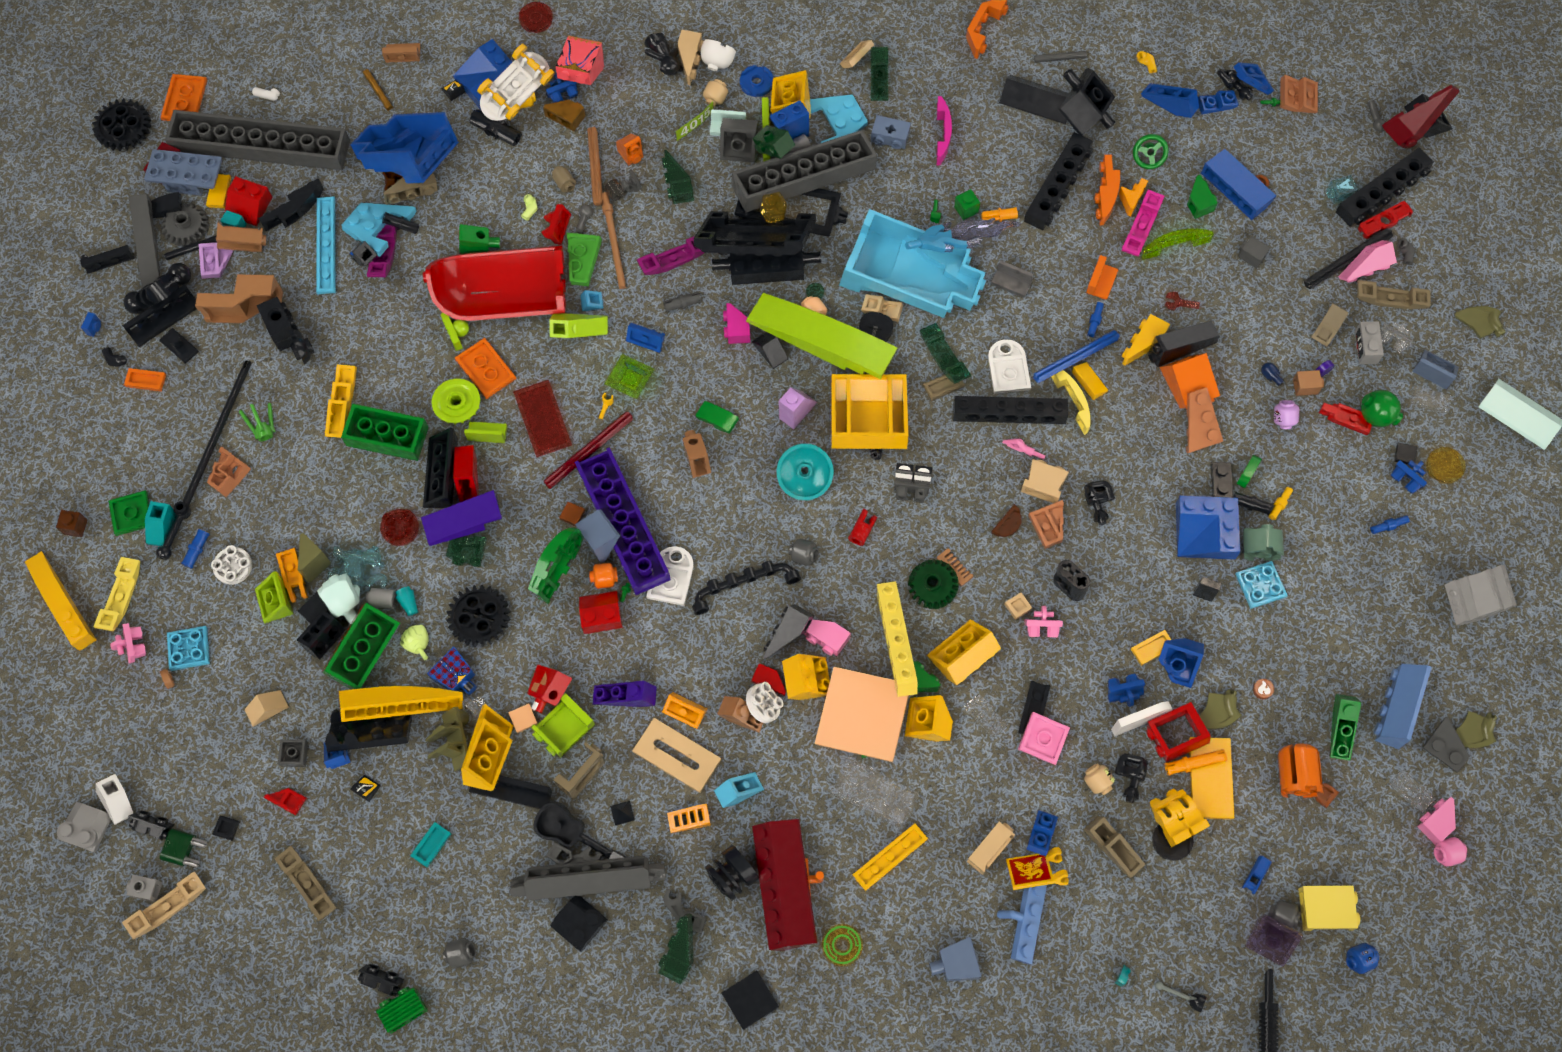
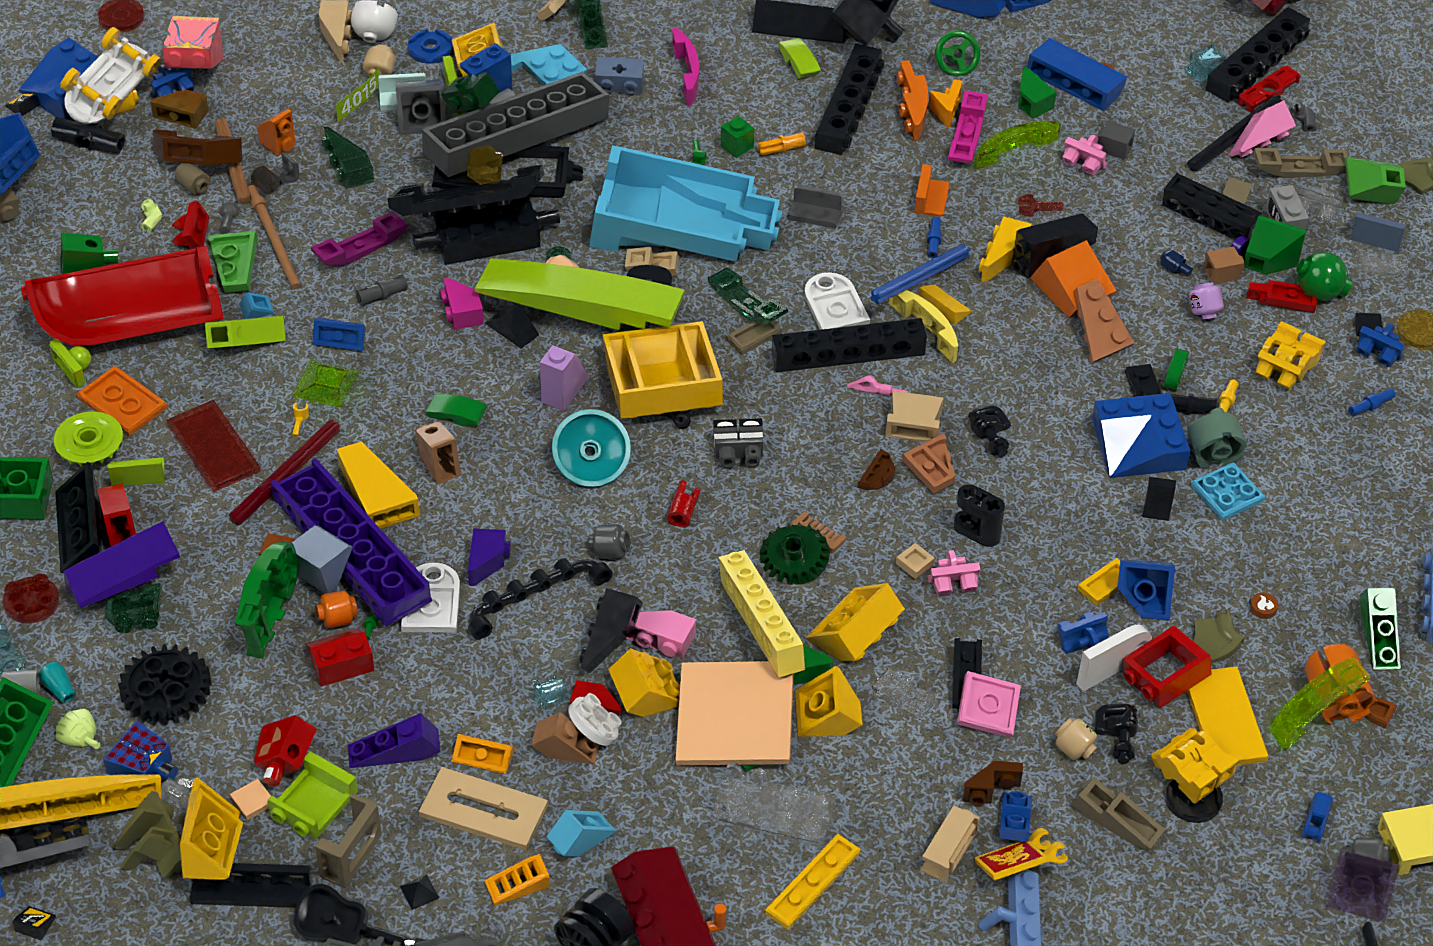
camera: 15 degrees left, 20 degrees down
black piece [644,33,683,75] -> none
piece [905,218,1021,252] -> none
light orange pin [1164,749,1227,776] -> none
none -> reddish brown slope [153,129,242,165]
none -> yellow slope [336,441,420,529]
none -> dark purple slope [468,528,511,586]
none -> clear light blue brick [532,675,567,711]
none -> lime slope [778,38,821,79]
none -> reddish brown slope [963,761,1023,806]
none -> bright pink hips [1062,135,1107,176]
none -> black fence [1162,173,1262,240]
none -> green slope [1244,215,1307,275]
none -> yellow hips [1256,321,1326,390]
none -> clear neon green slope [1269,656,1371,751]
none -> bright green slope [1345,157,1406,204]

